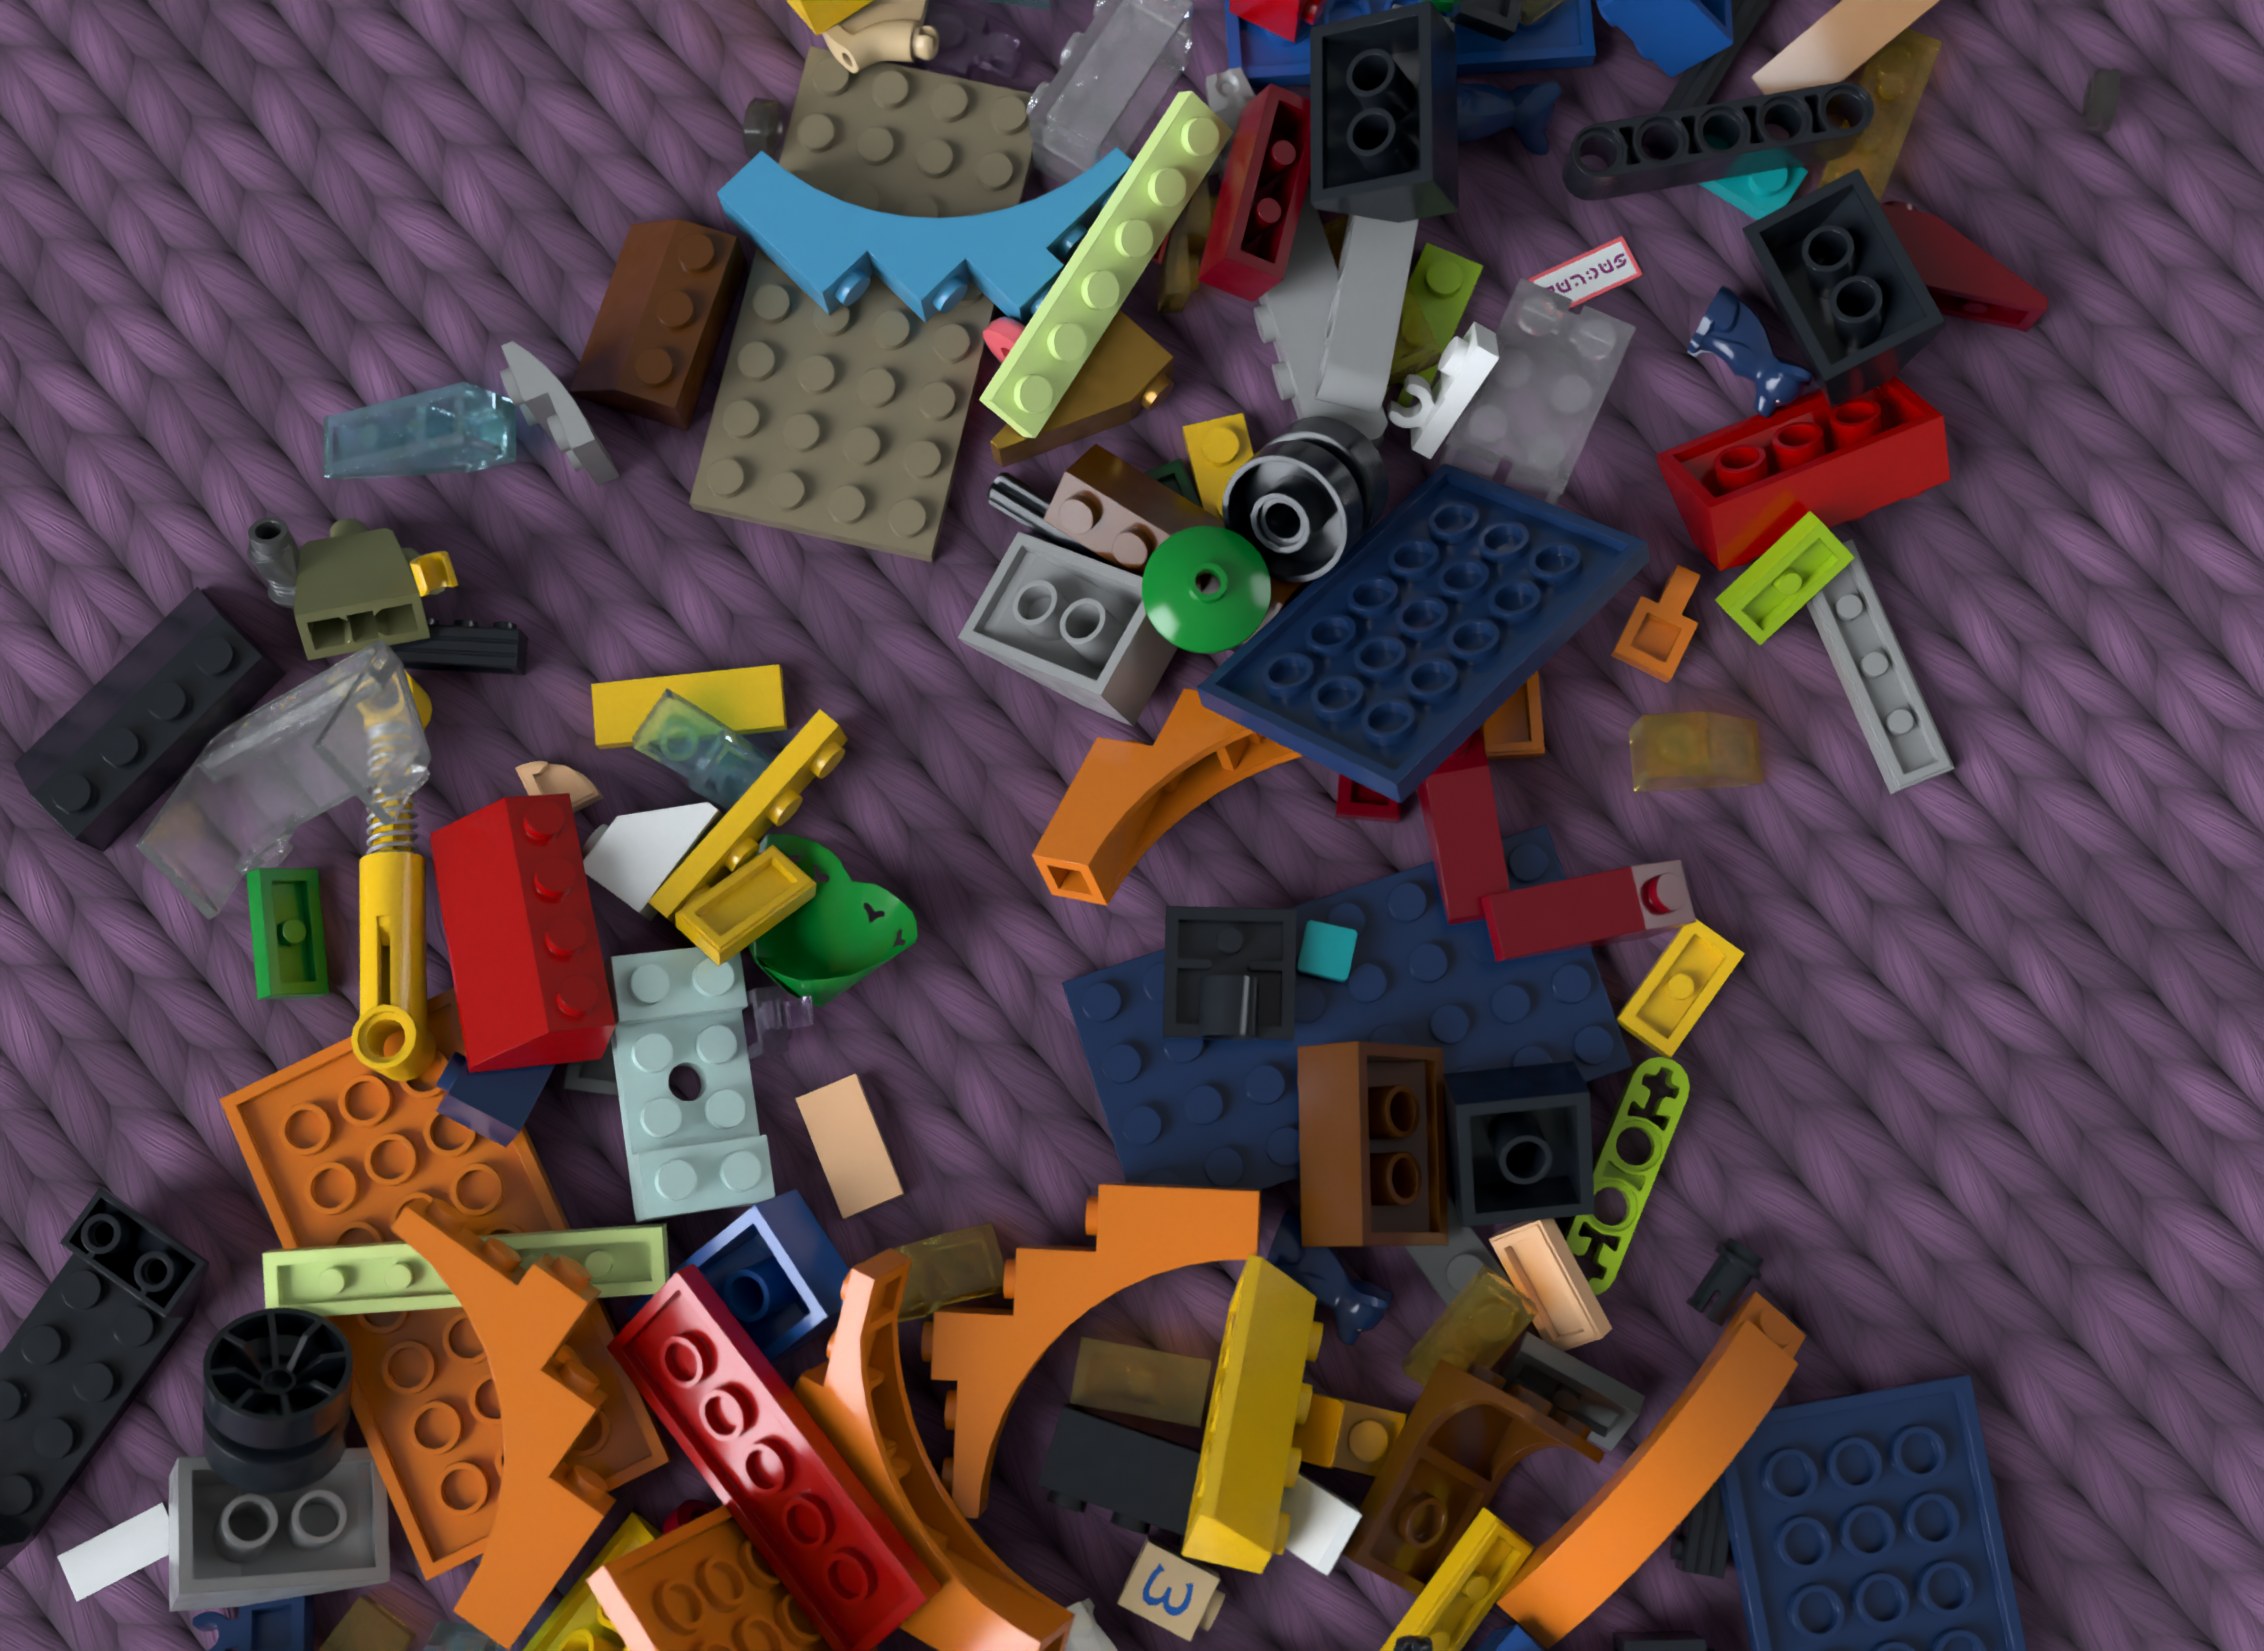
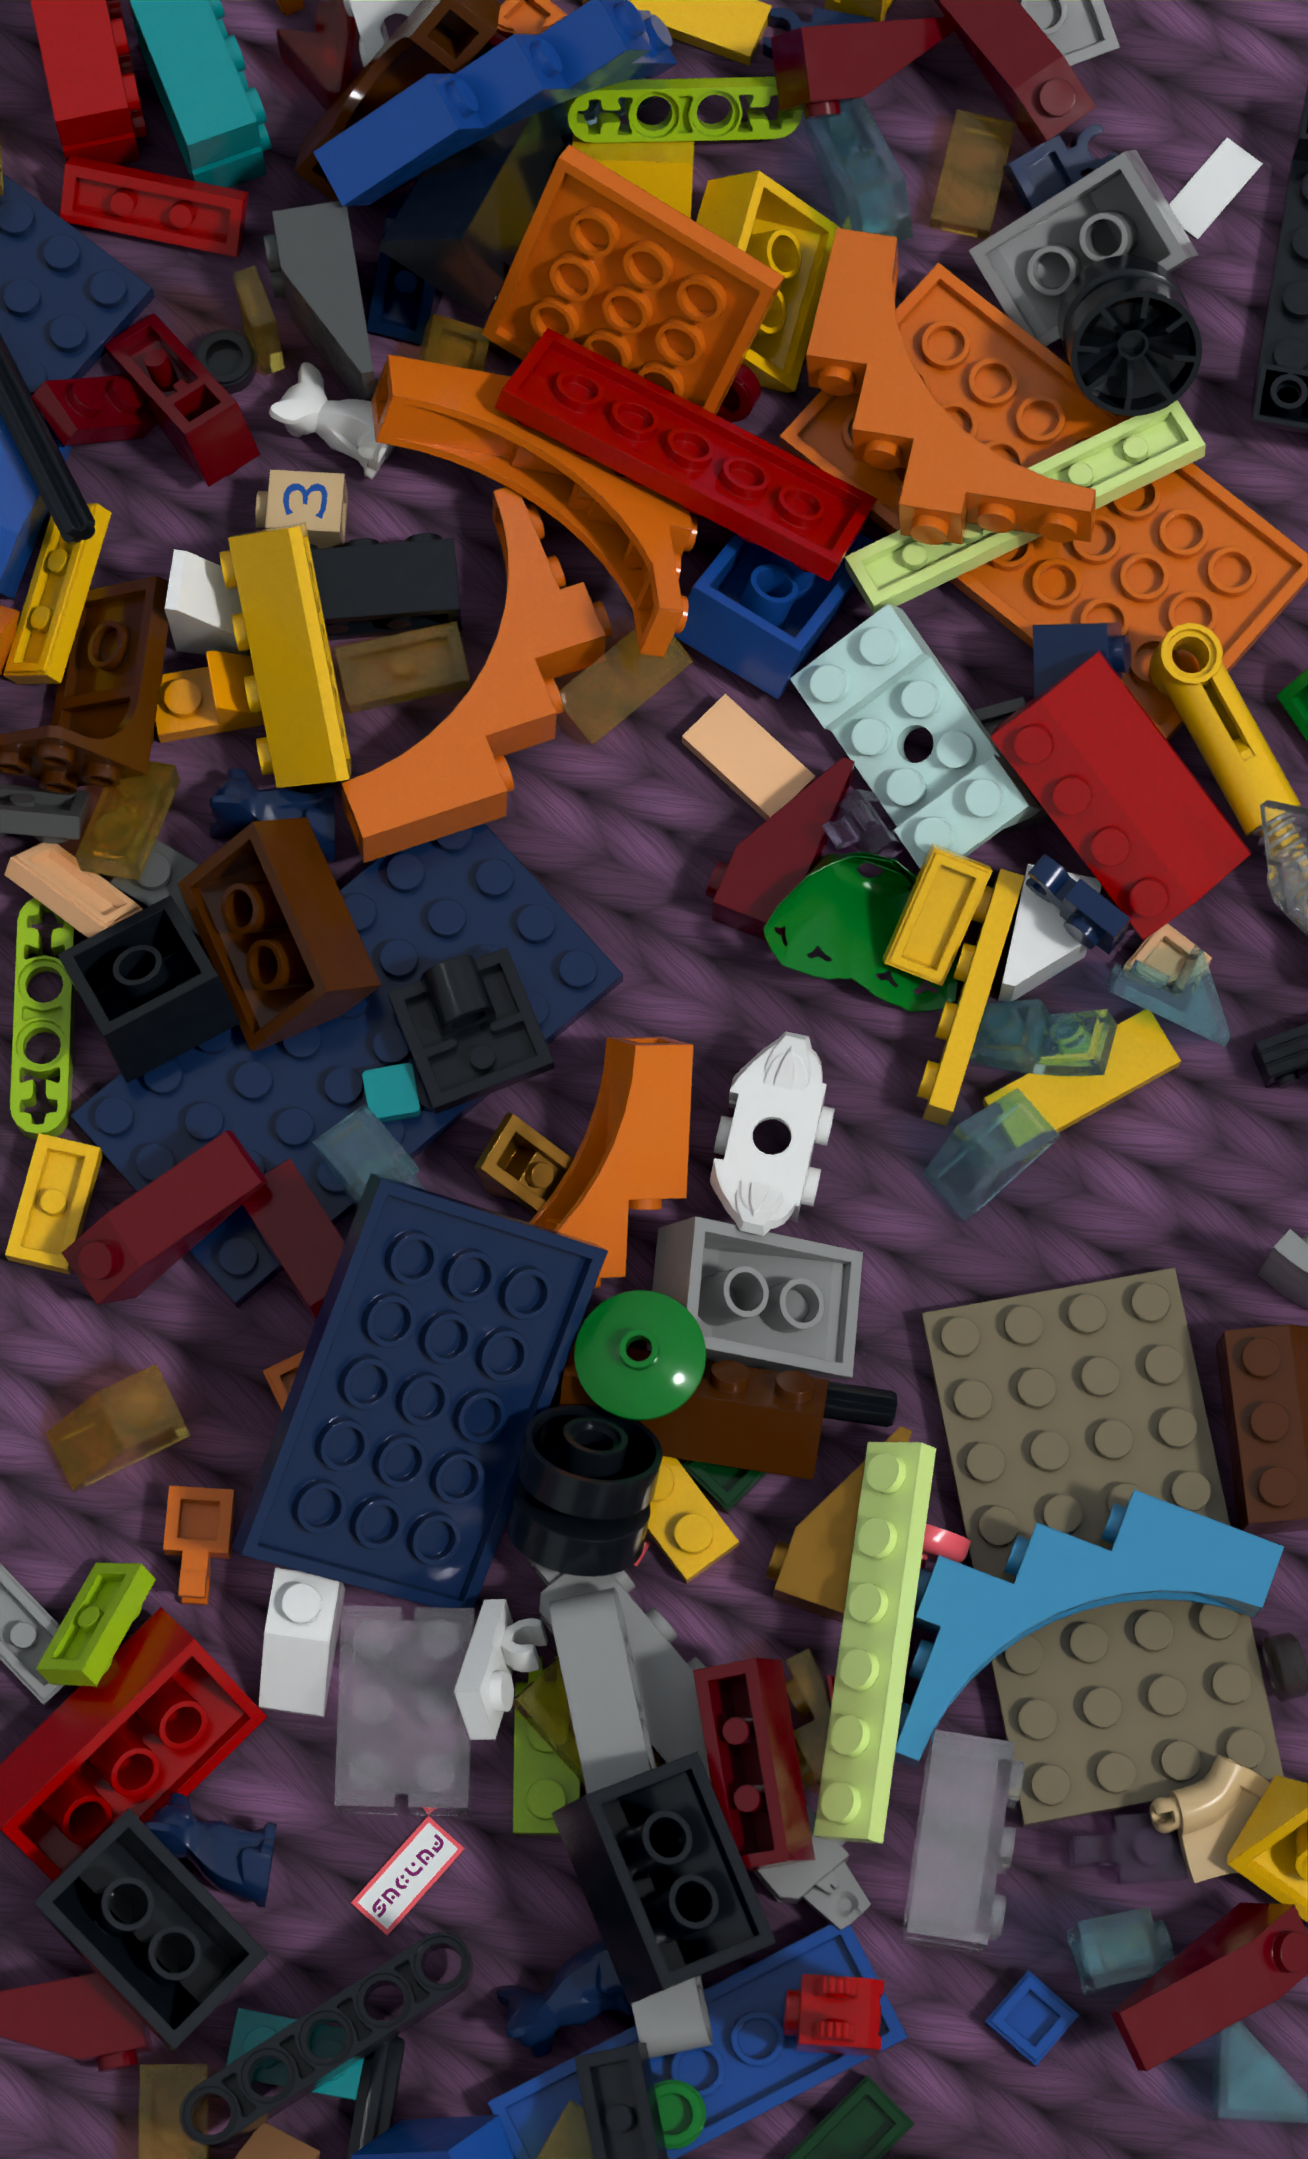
camera: 155 degrees right, 5 degrees down
none -> white slope [258,1567,345,1718]
none -> clear light blue slope [312,1104,425,1209]
none -> pearl gold slope [474,1113,573,1215]
none -> dark red slope [705,757,855,943]
none -> white piece [710,1031,835,1236]
none -> clear light blue slope [923,1088,1061,1221]
none -> dark blue plate [1025,854,1131,955]
none -> clear light blue slope [1104,944,1231,1047]

